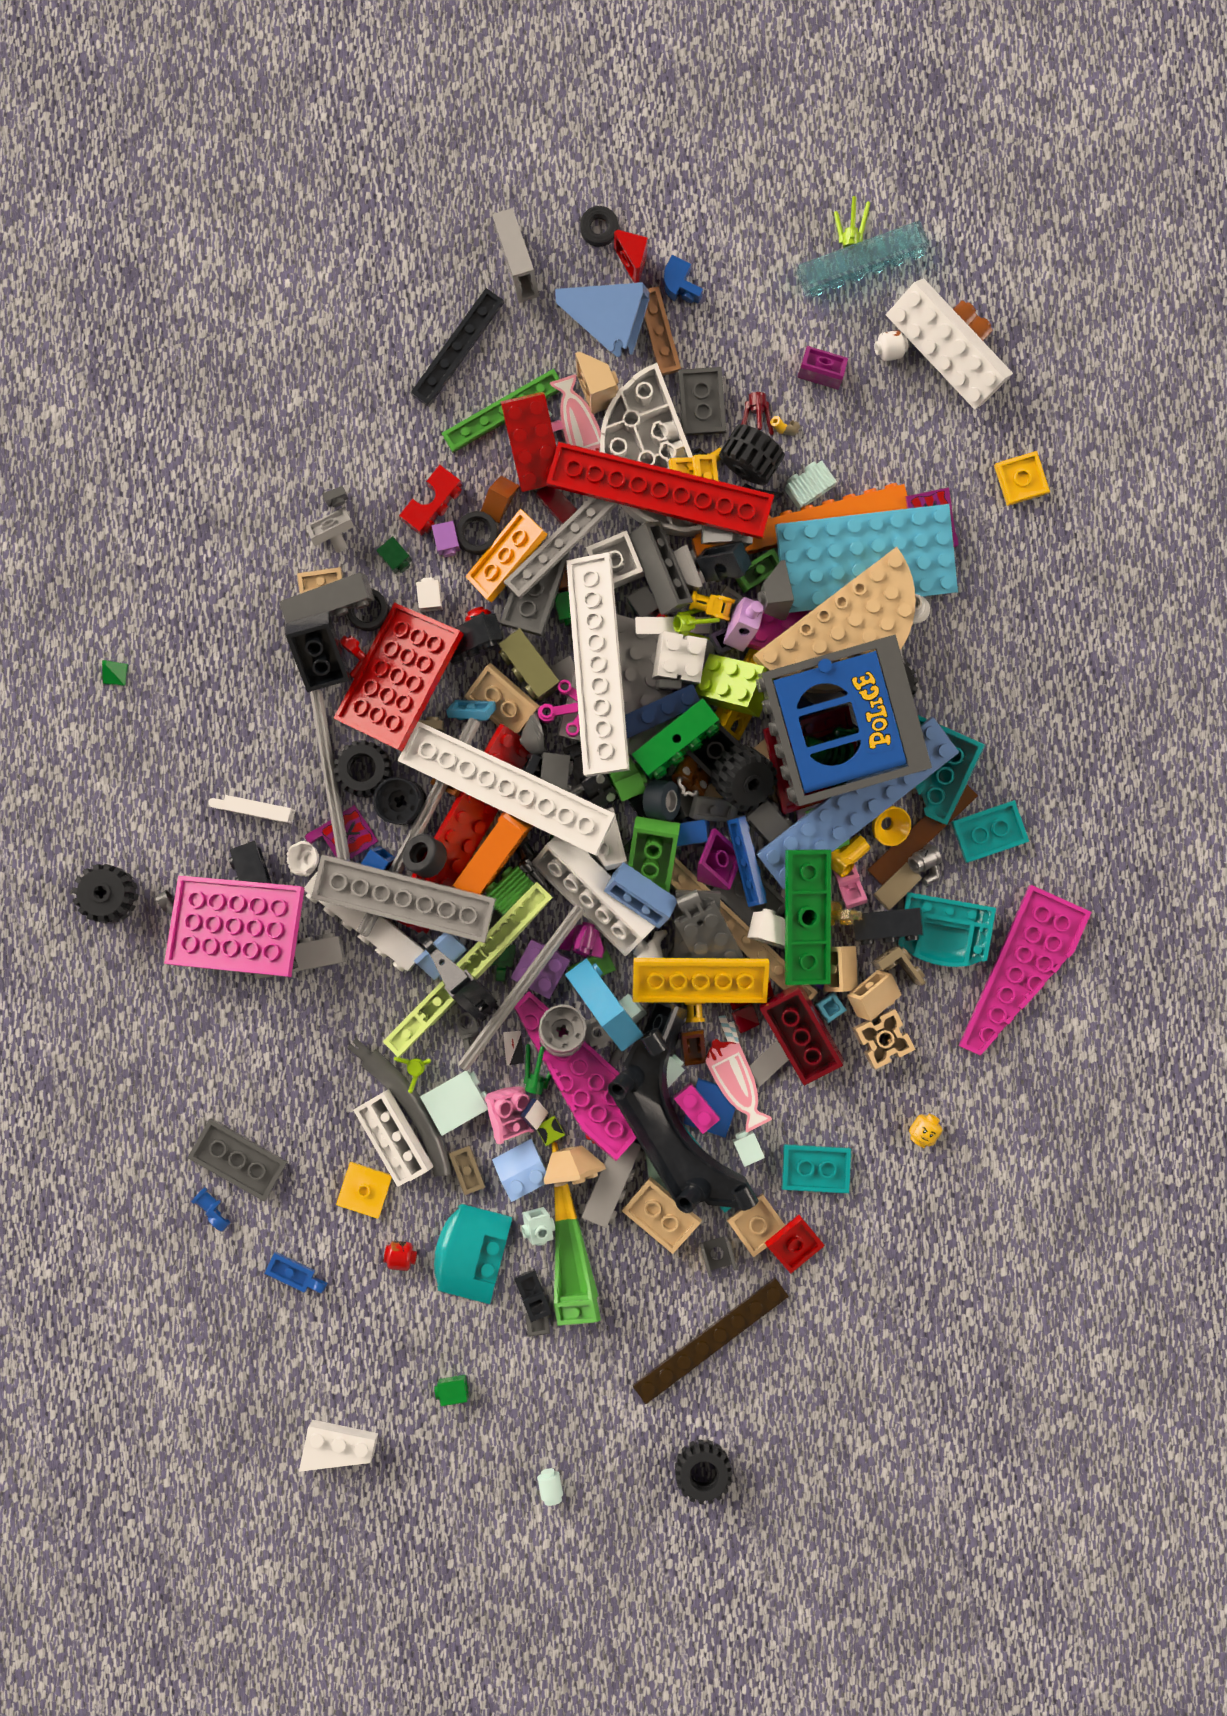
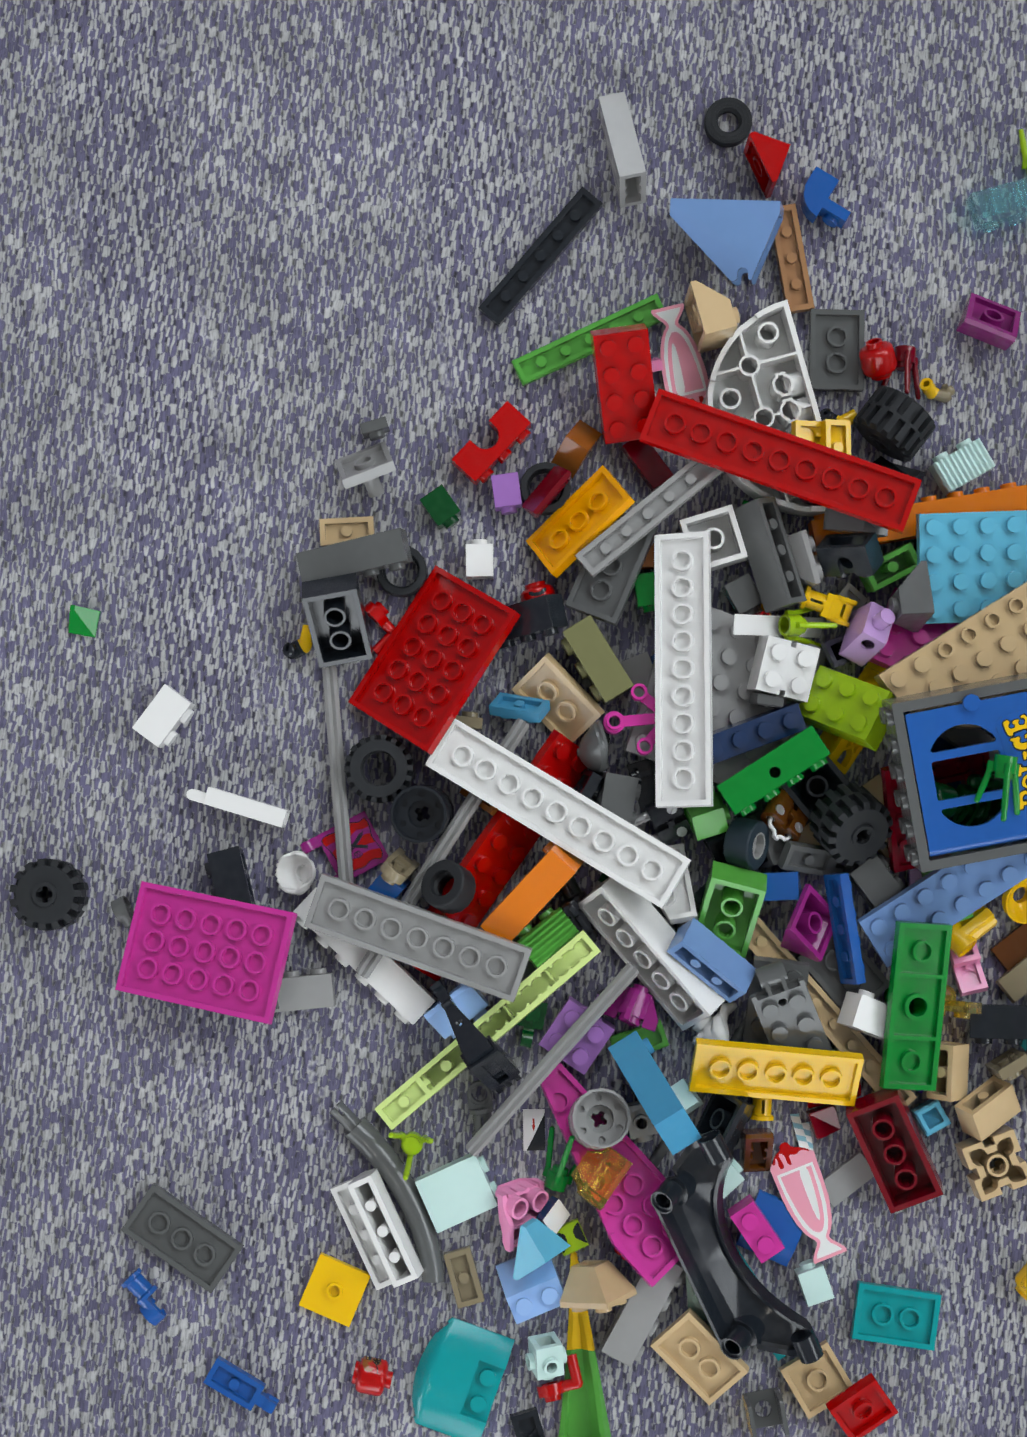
camera: 10 degrees right, 0 degrees up
none -> white brick [132,684,195,748]
none -> arm [282,625,313,659]
none -> dark tan plate [380,847,420,885]
none -> medium azure slope [513,1218,571,1280]
none -> dark red slope [522,466,571,519]
none -> red plate [536,1353,583,1403]
none -> clear yellow slope [571,1147,633,1211]
none -> red head [859,338,897,381]
none -> green plant [974,754,1020,822]

